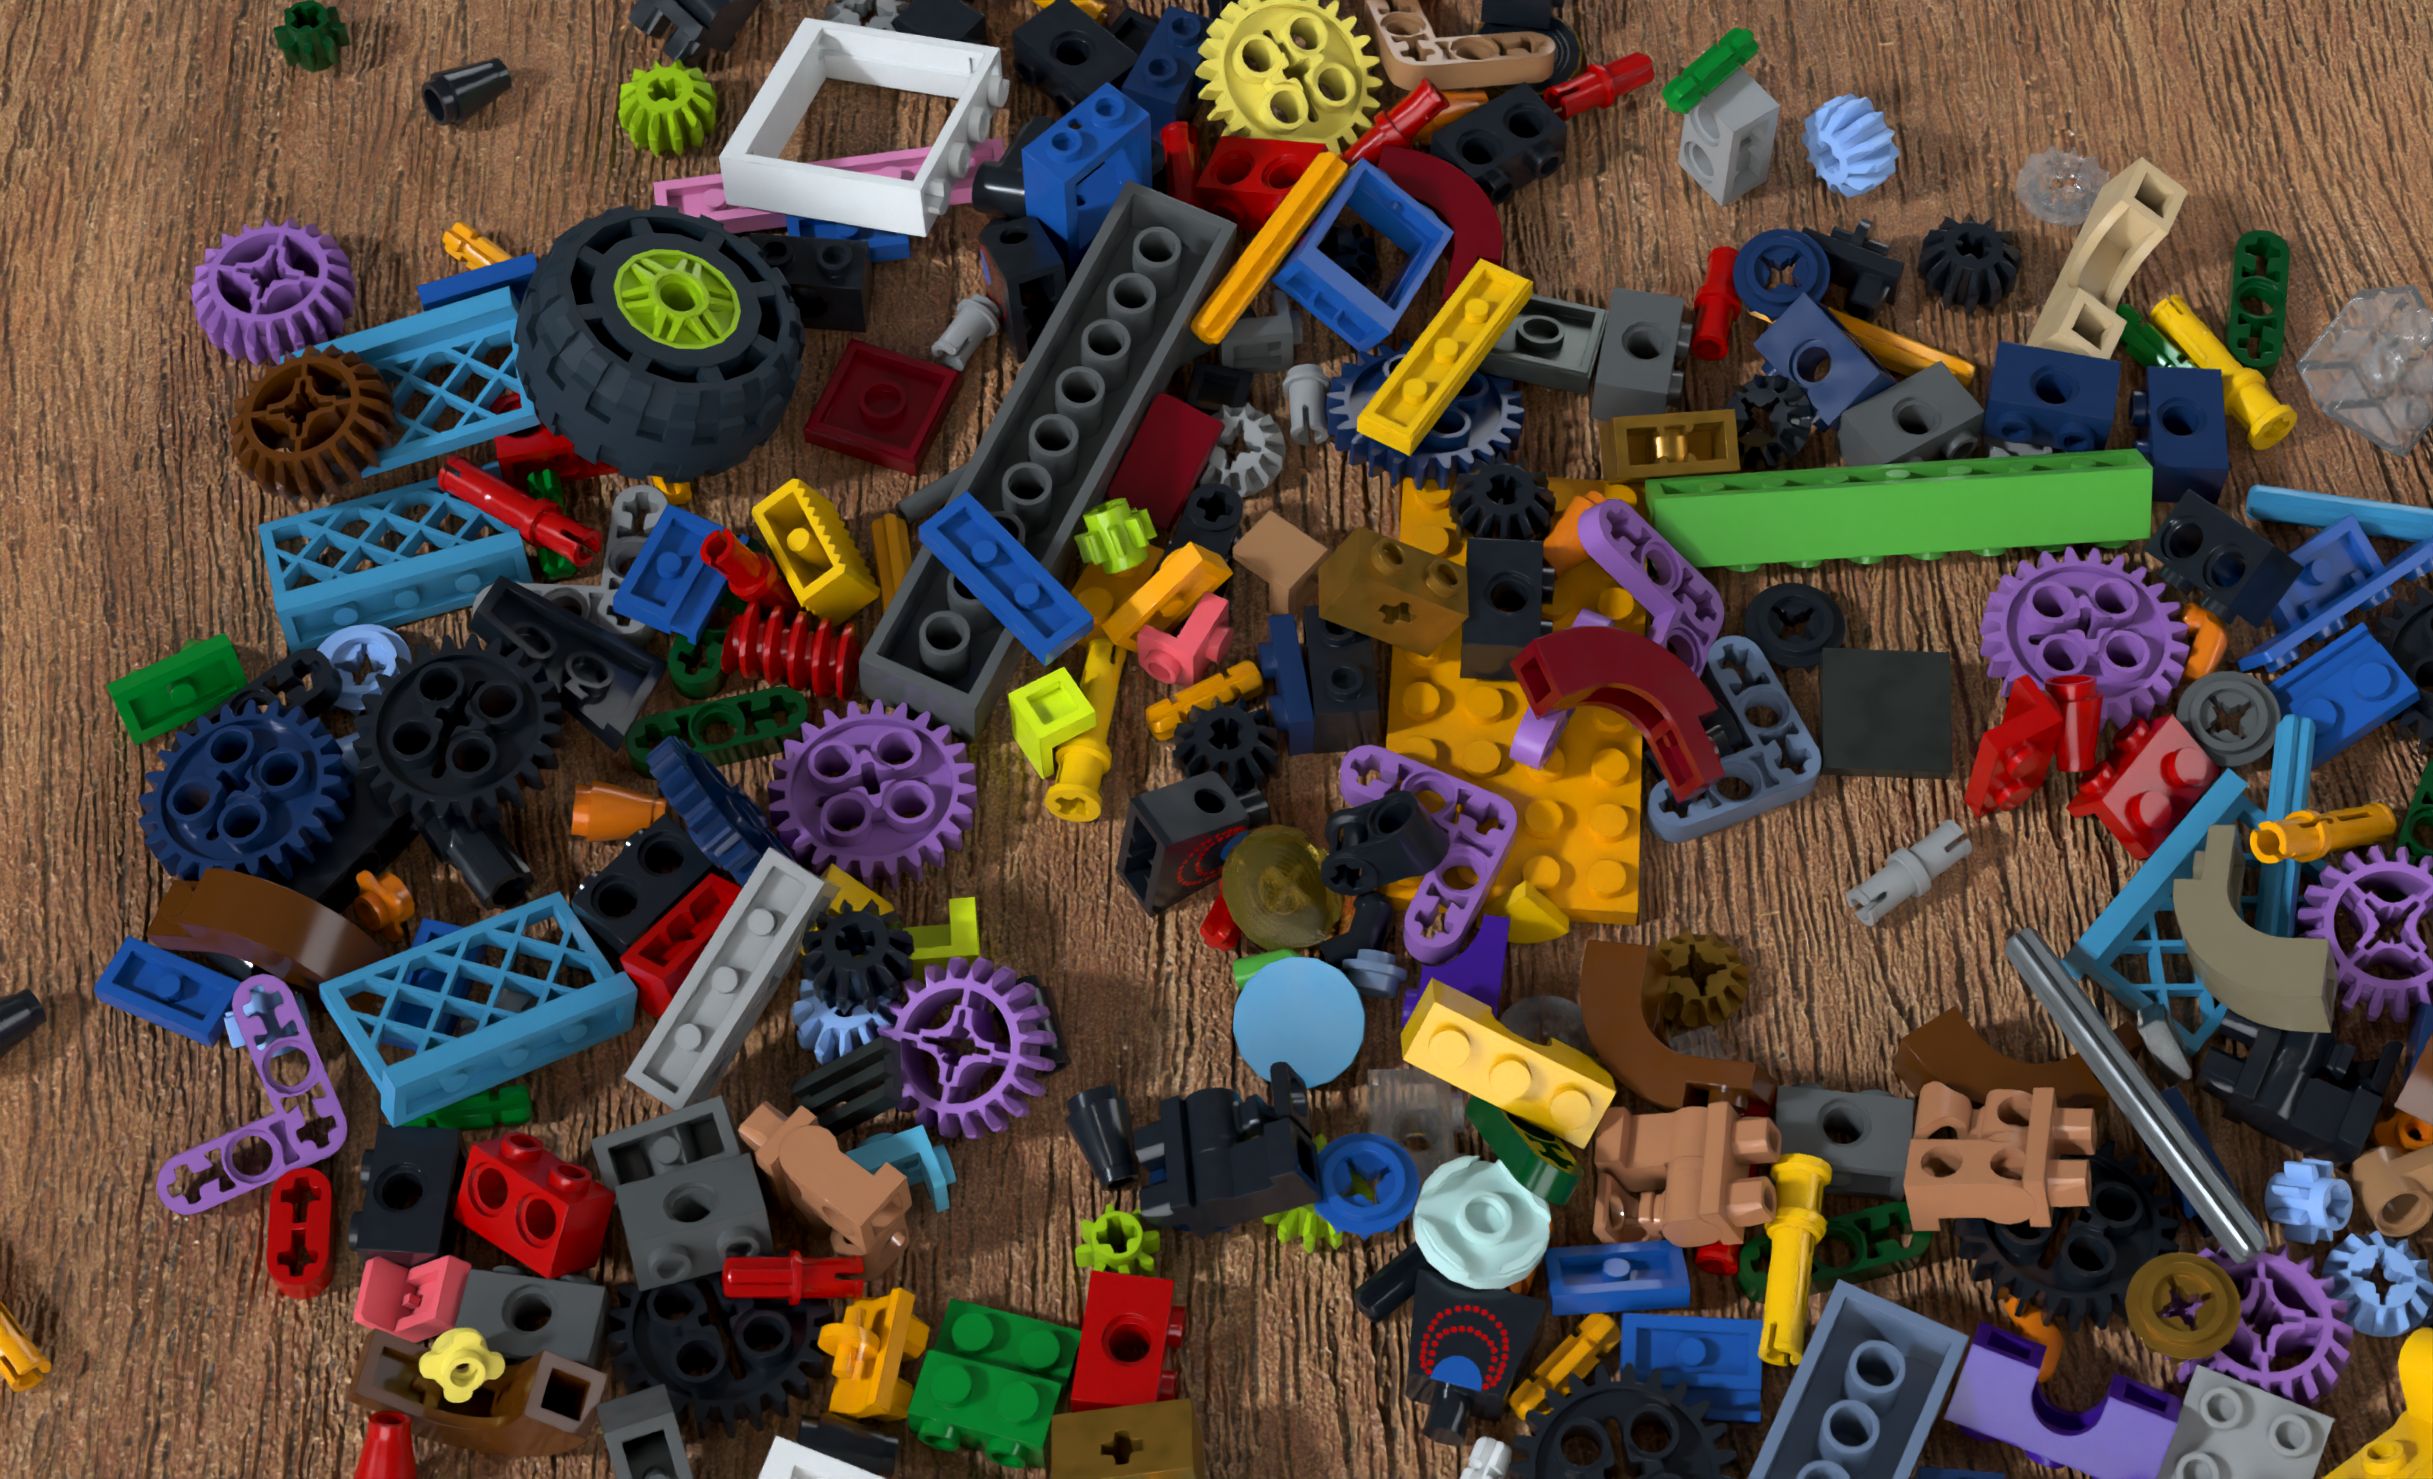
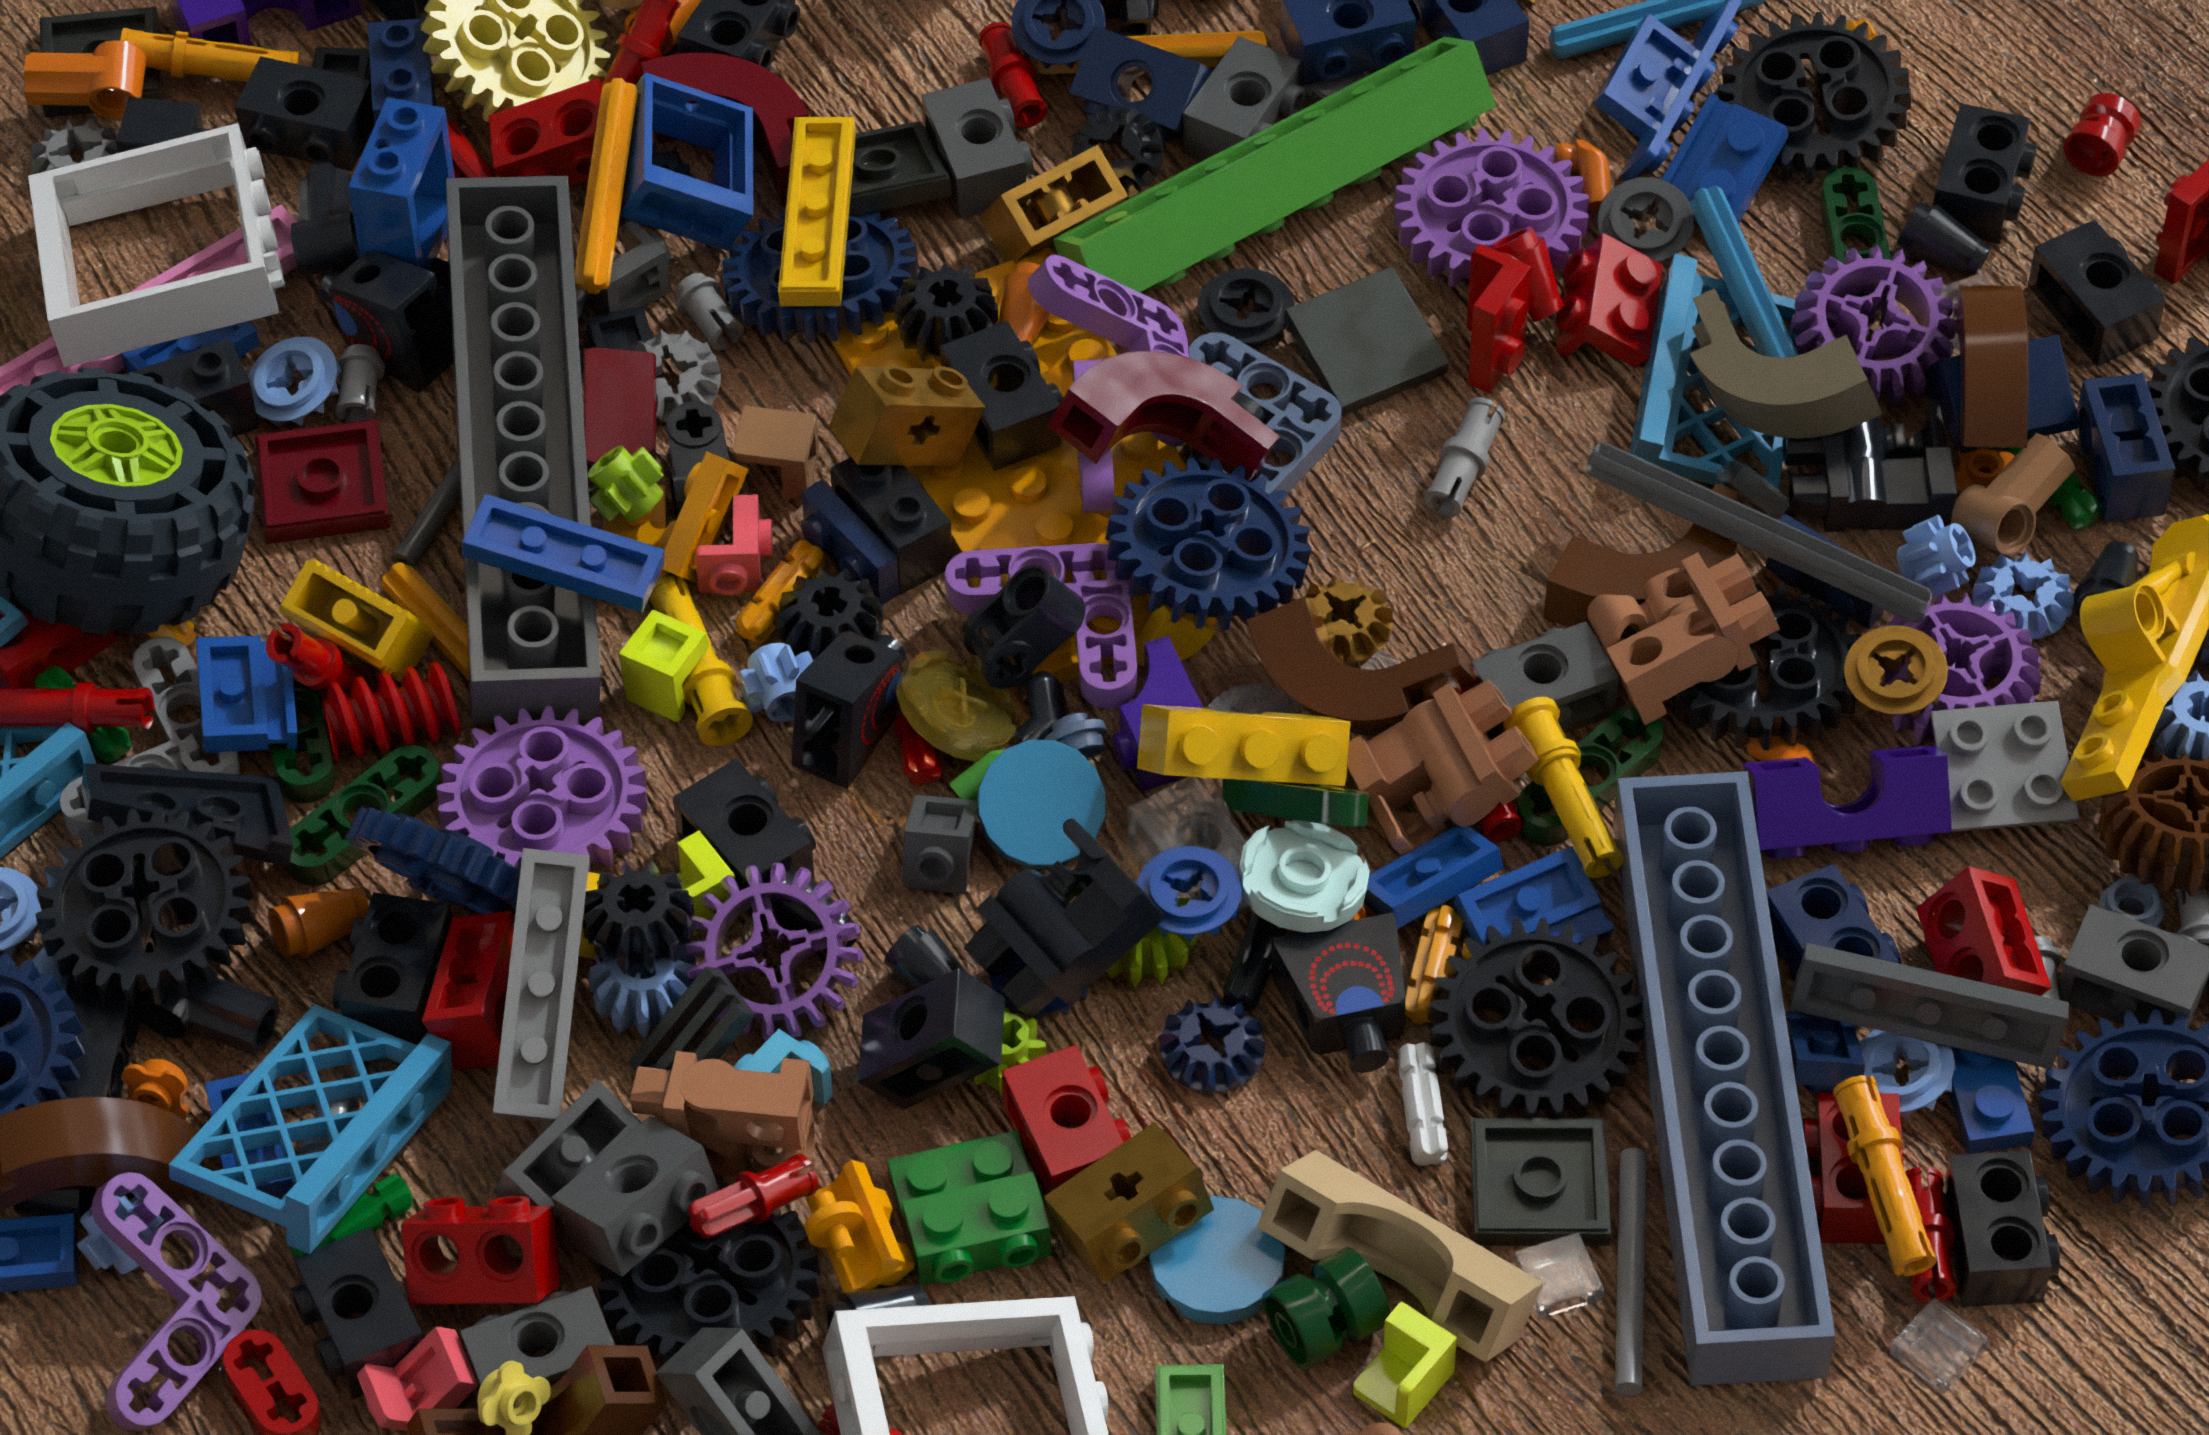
camera: 30 degrees left, 5 degrees down
black brick [2143,488,2304,629] -> none
light orange pin [2250,802,2396,864] -> none
none -> light blue gear [248,337,342,428]
none -> black brick [673,758,816,918]
none -> light blue gear [739,643,813,722]
none -> black brick [858,968,1005,1110]
none -> dark grey bracket [902,794,979,893]
none -> dark blue gear [1105,457,1311,630]
none -> dark blue gear [1159,995,1265,1092]

